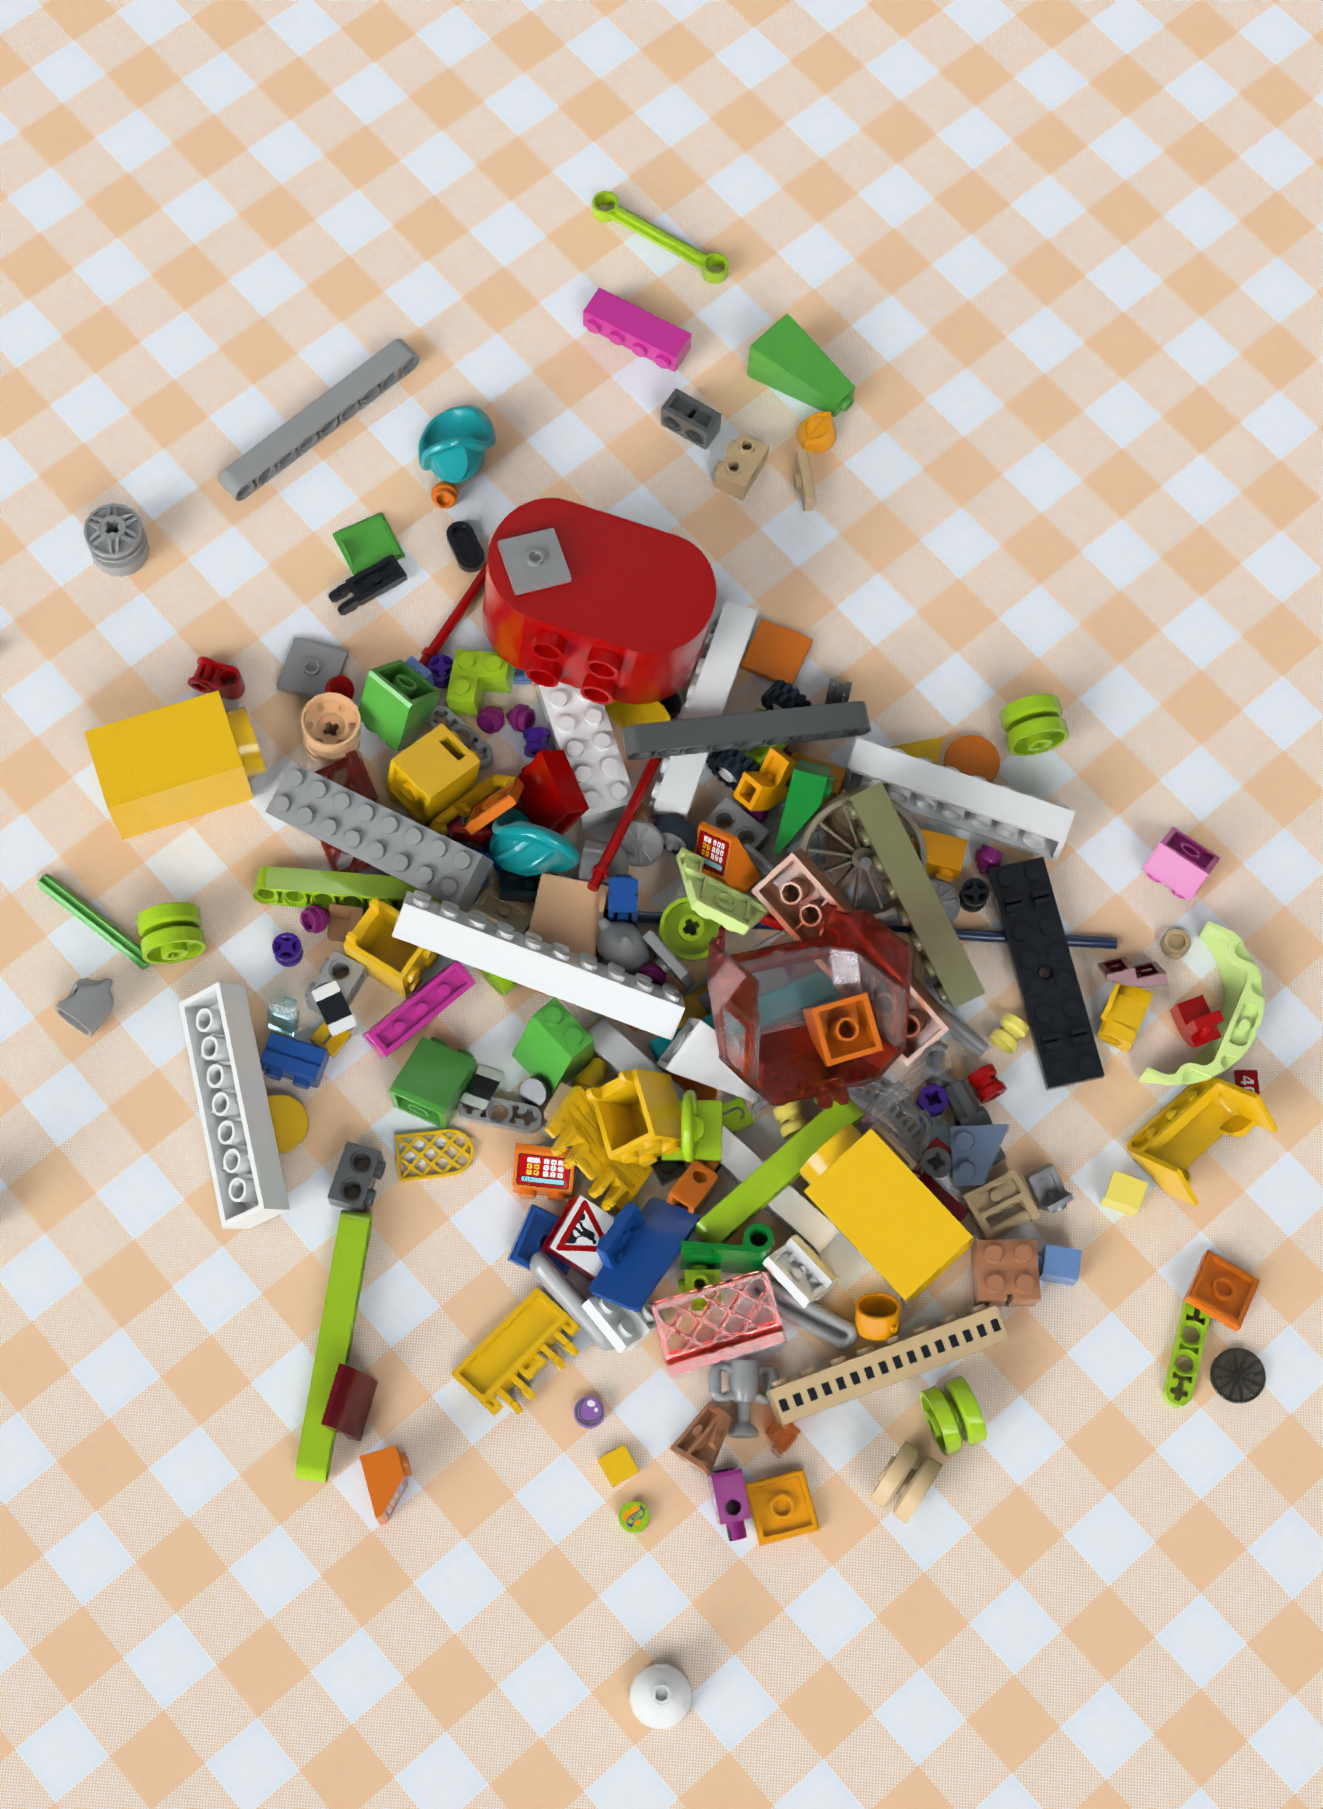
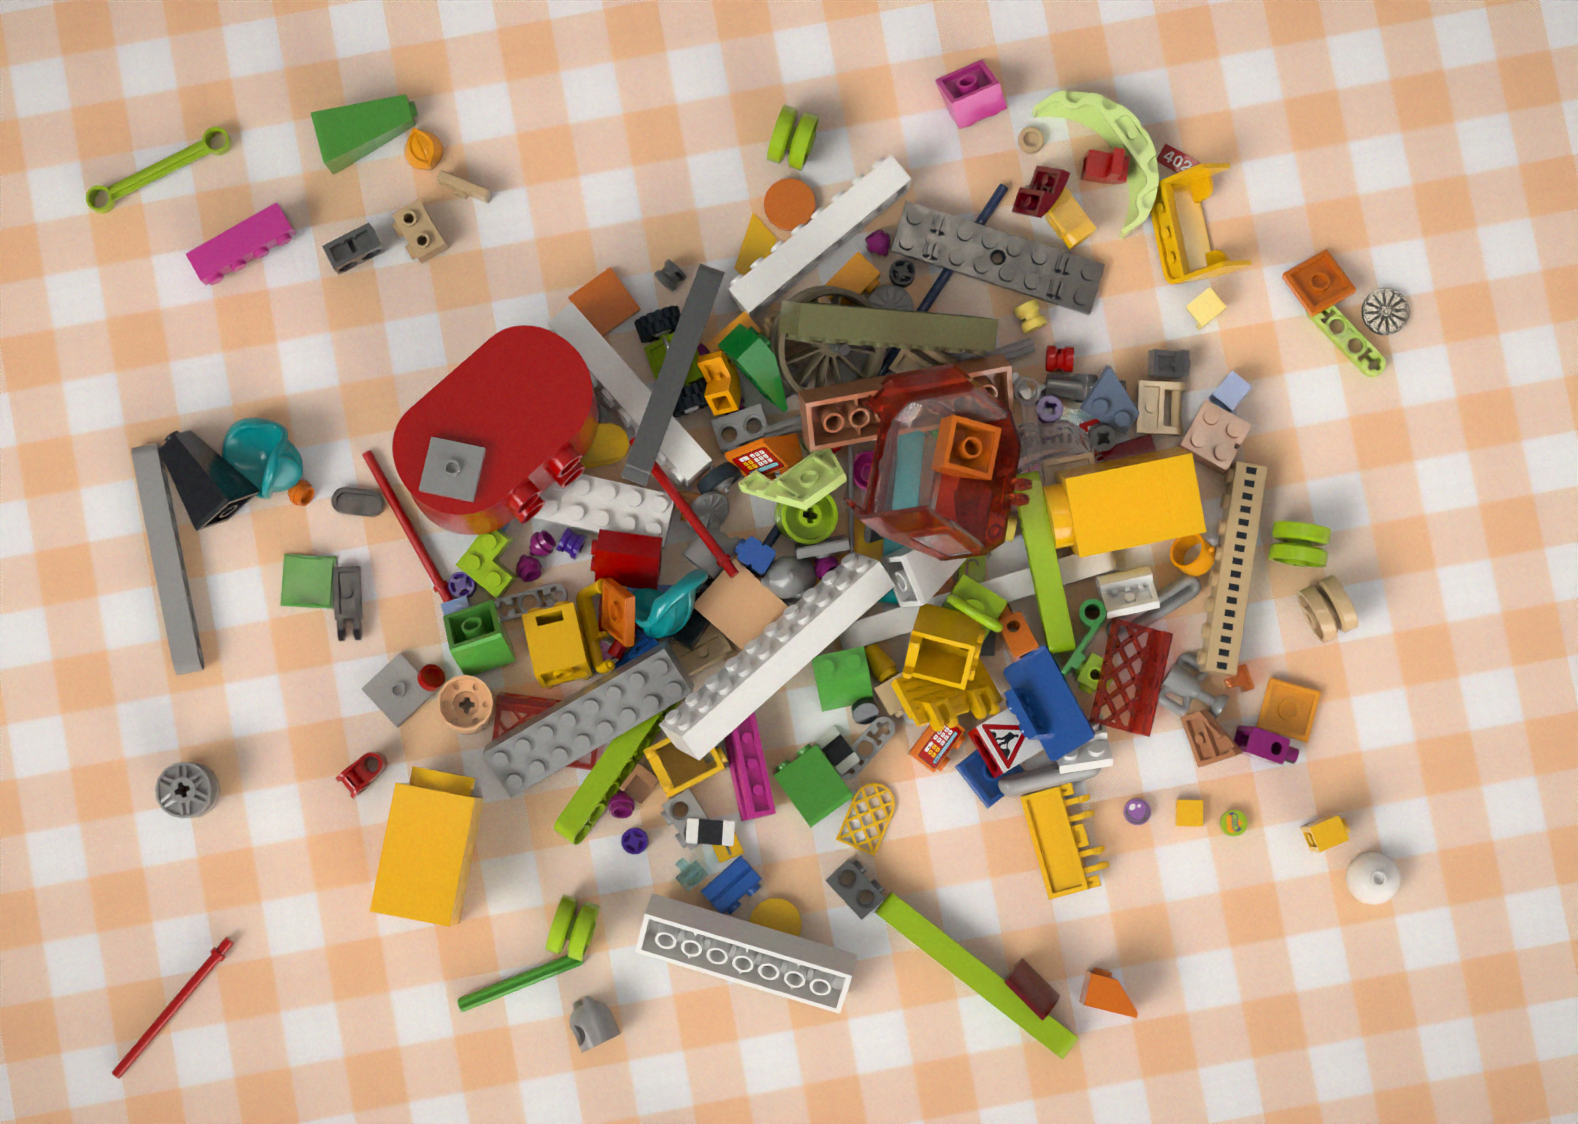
camera: 50 degrees left, 15 degrees up
none -> black slope [159,430,260,531]
none -> yellow brick [1300,815,1350,853]

